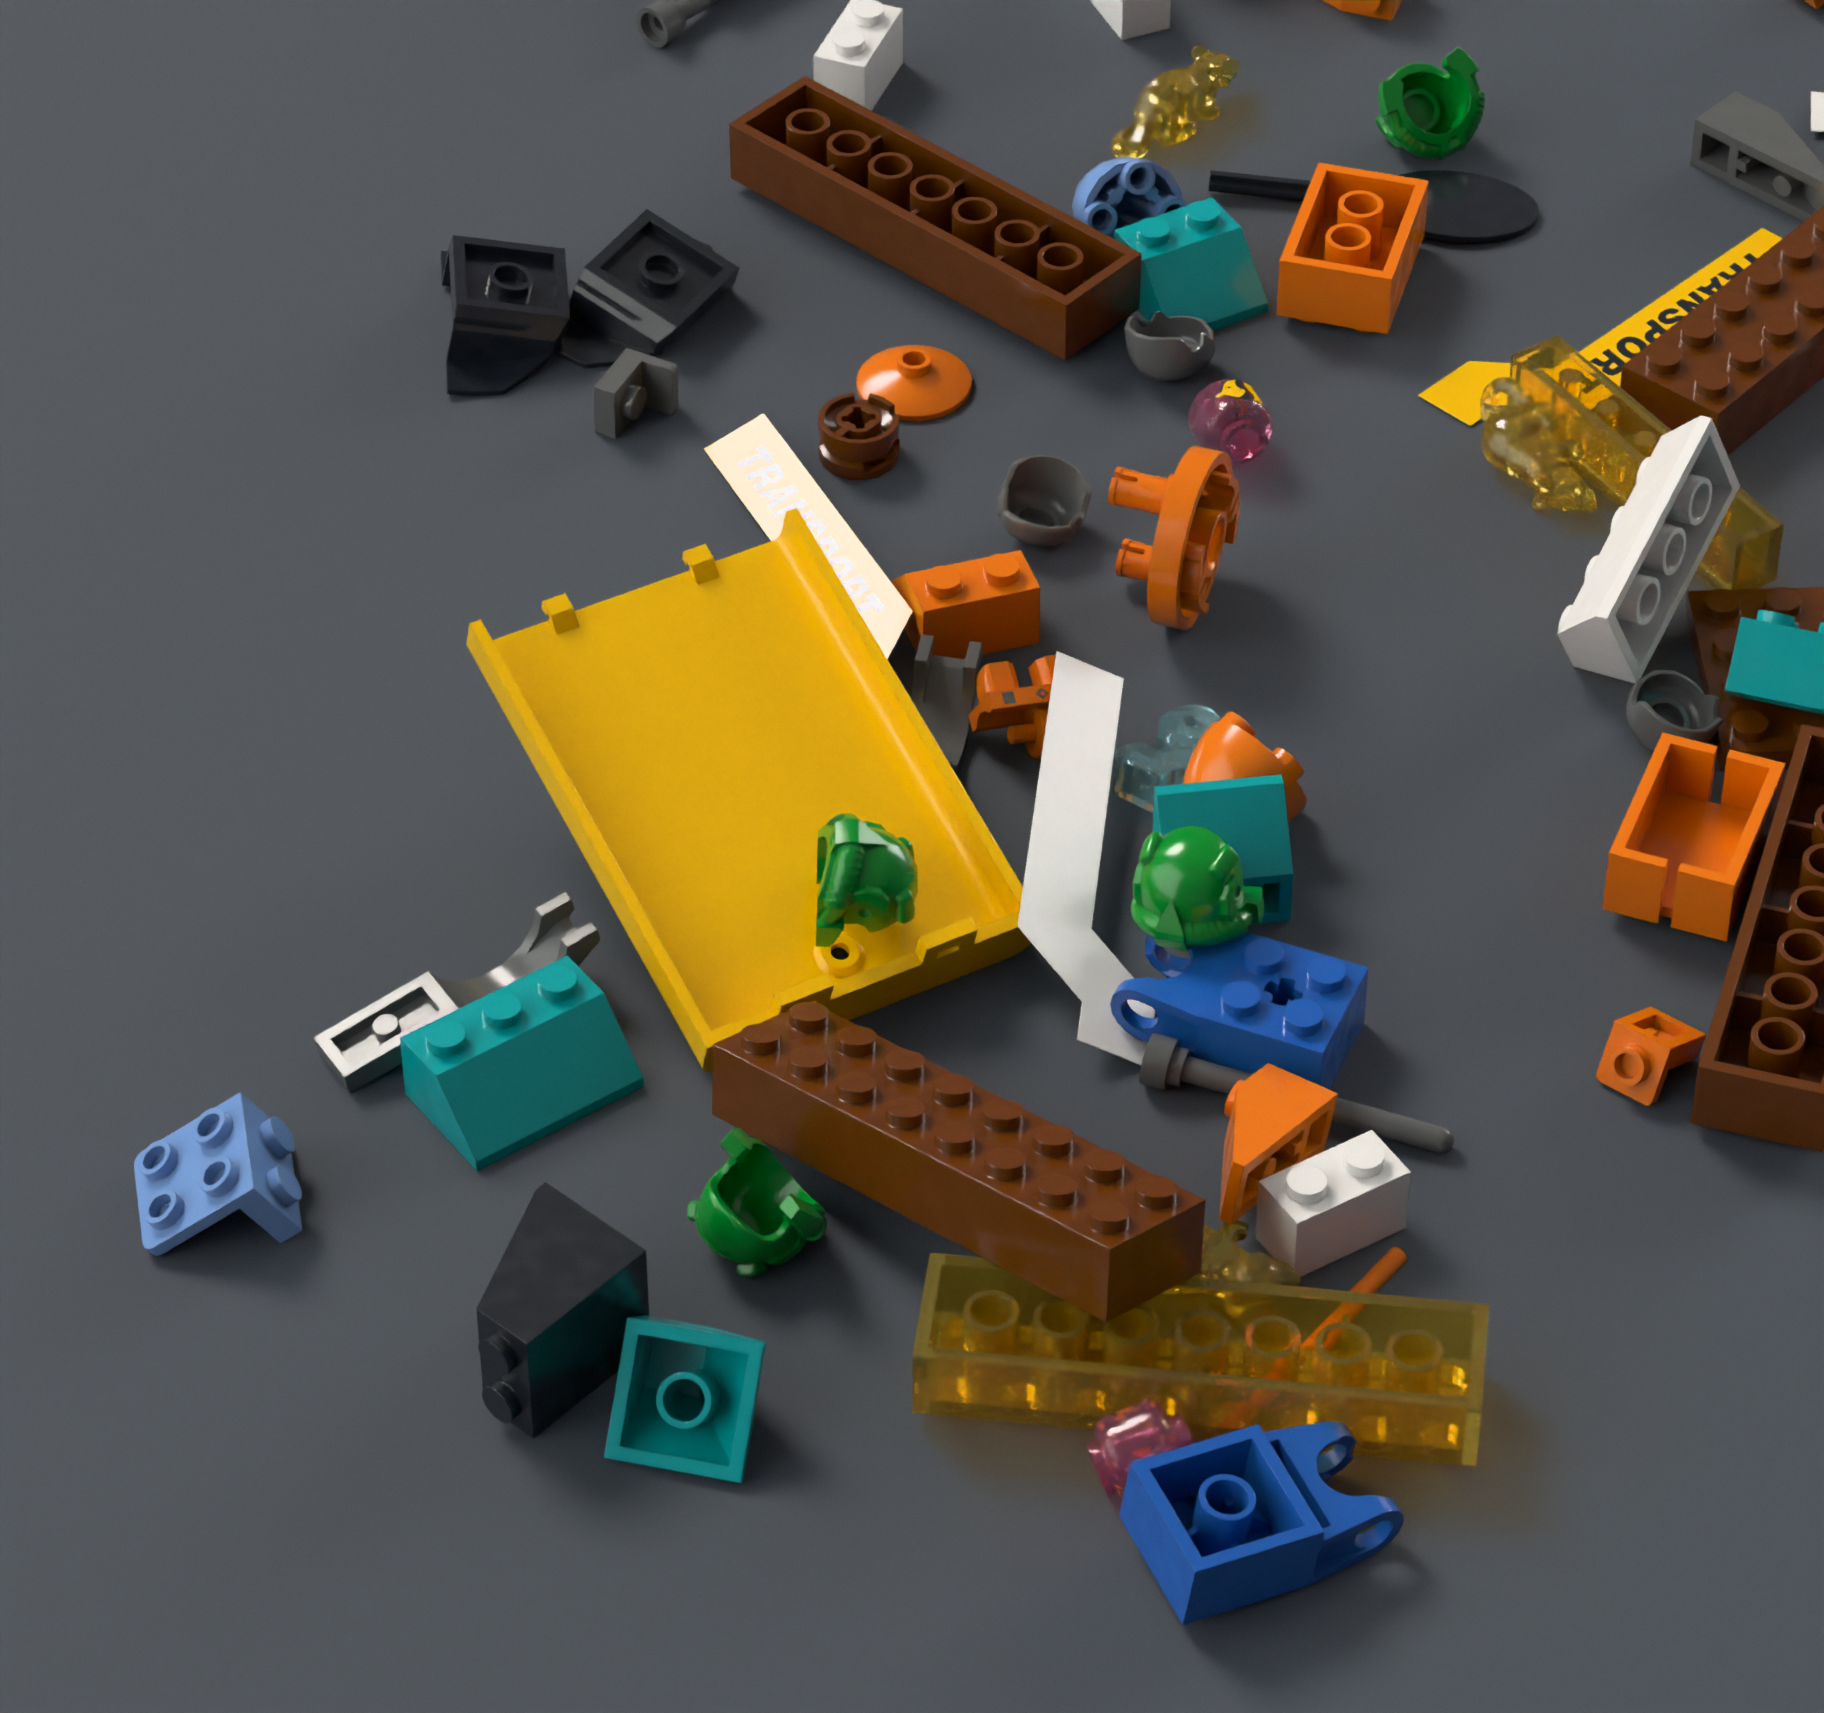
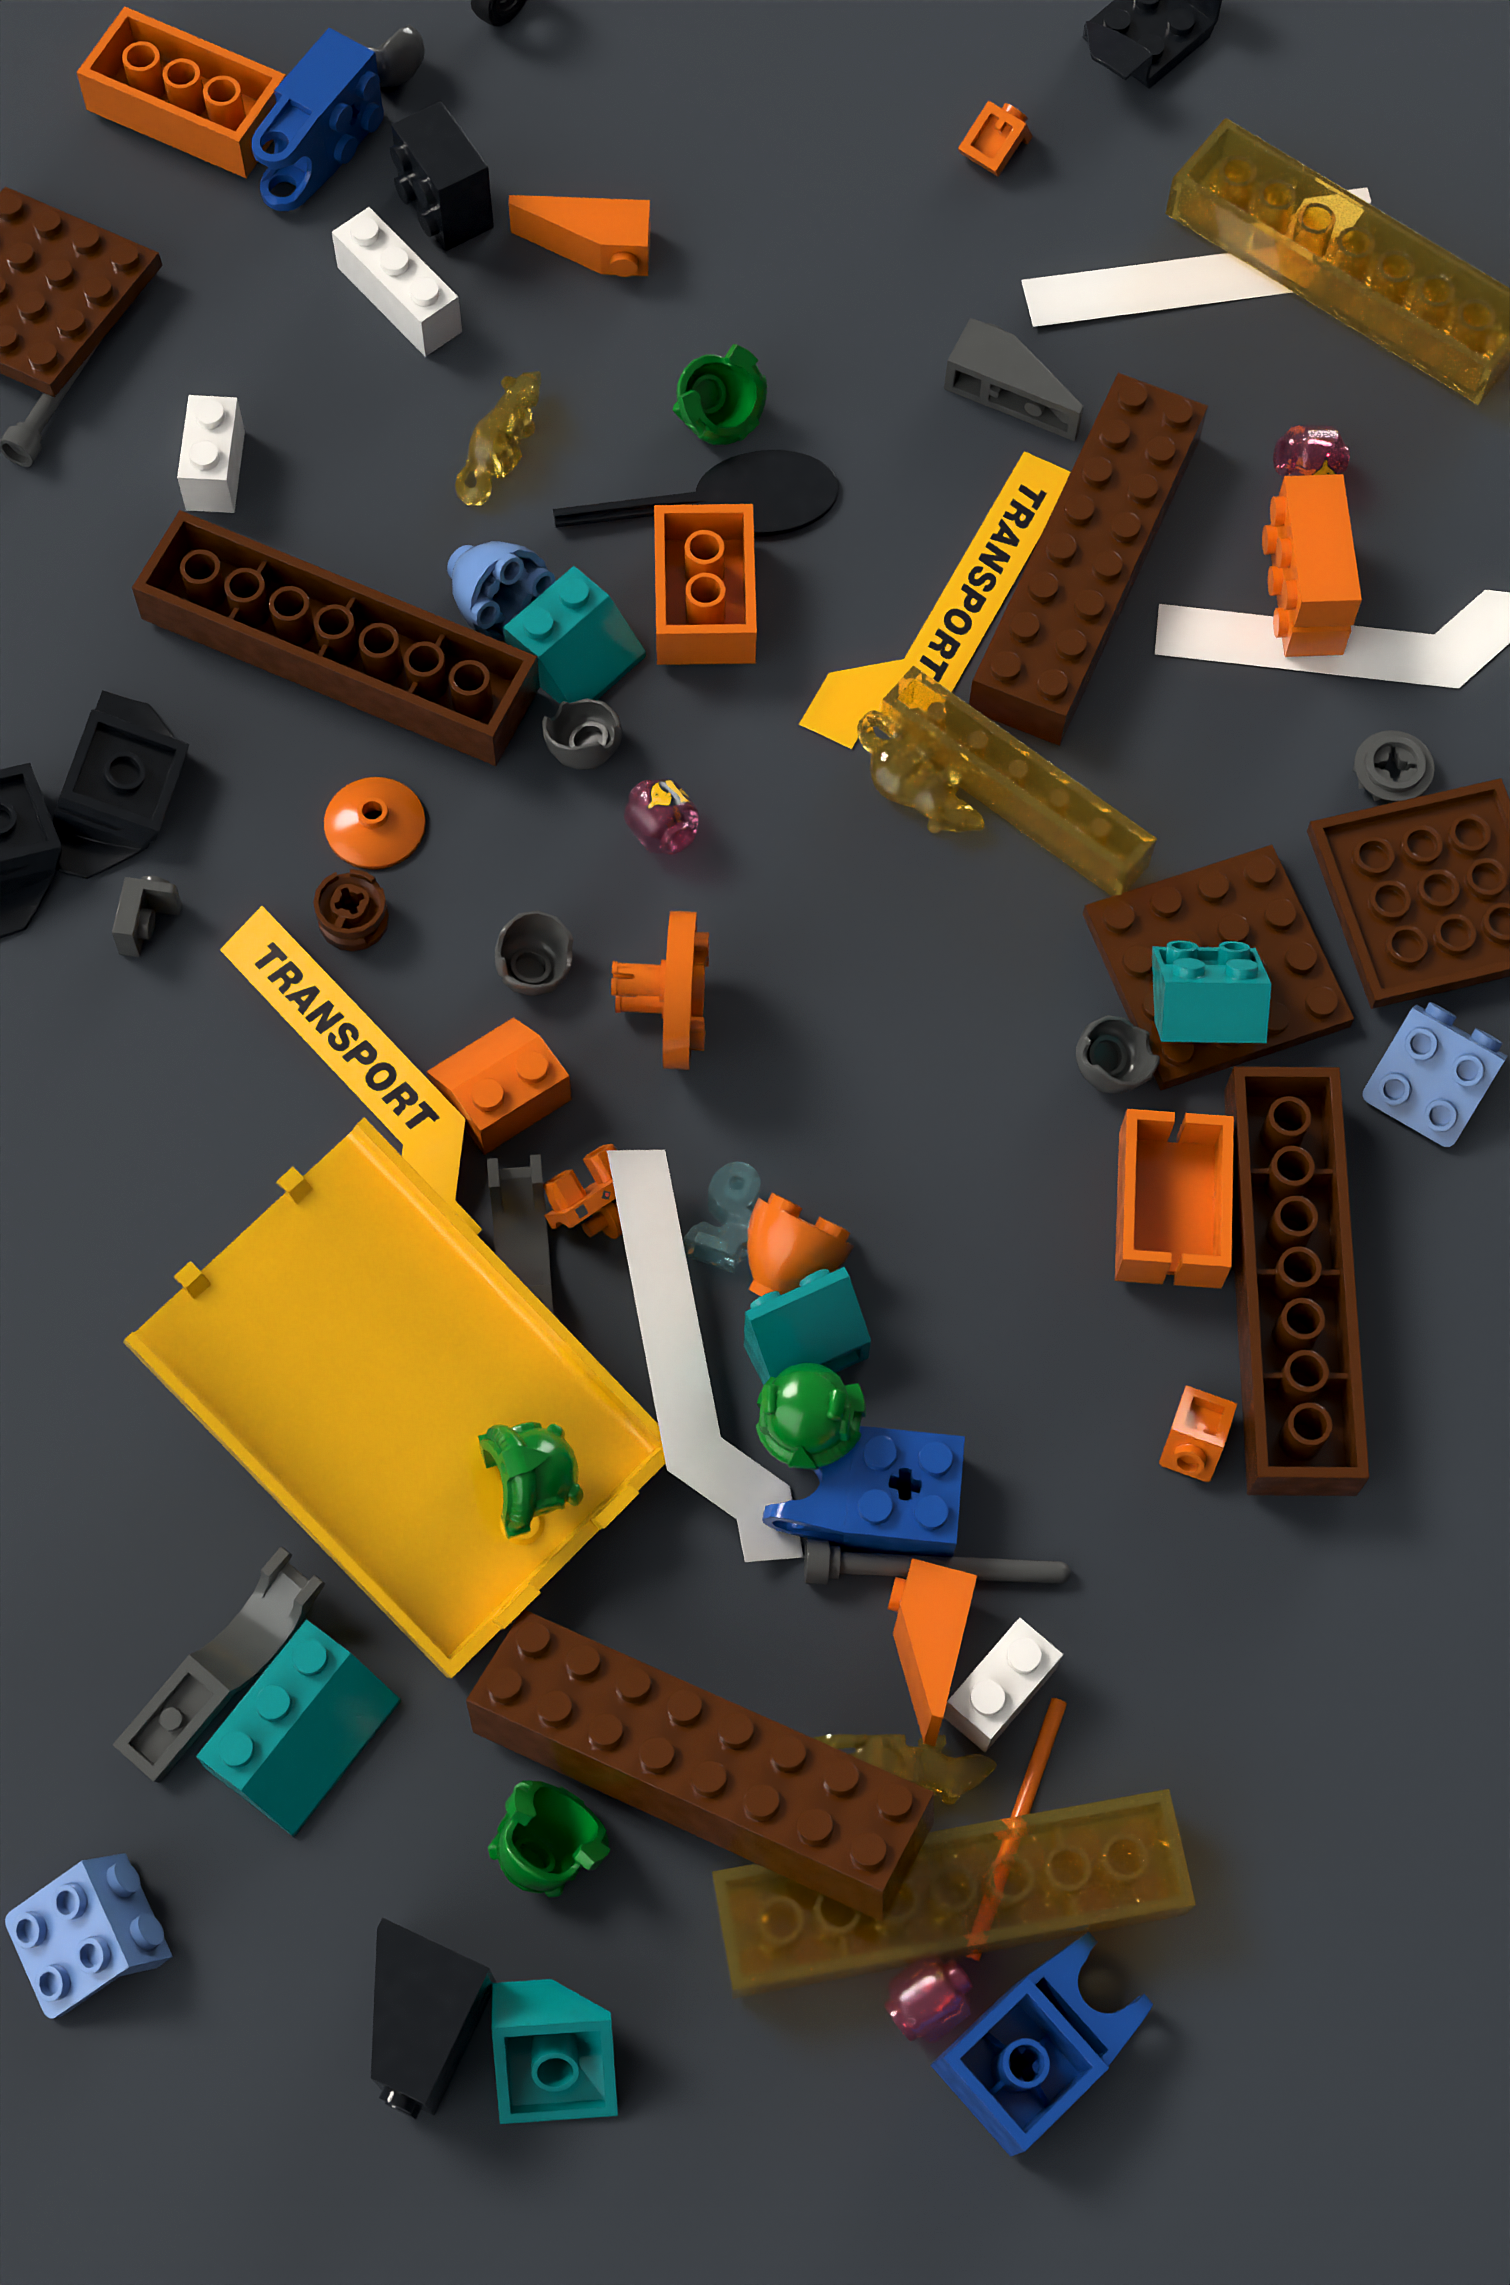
camera: 20 degrees left, 25 degrees up
white slope [1557,416,1740,684] -> none

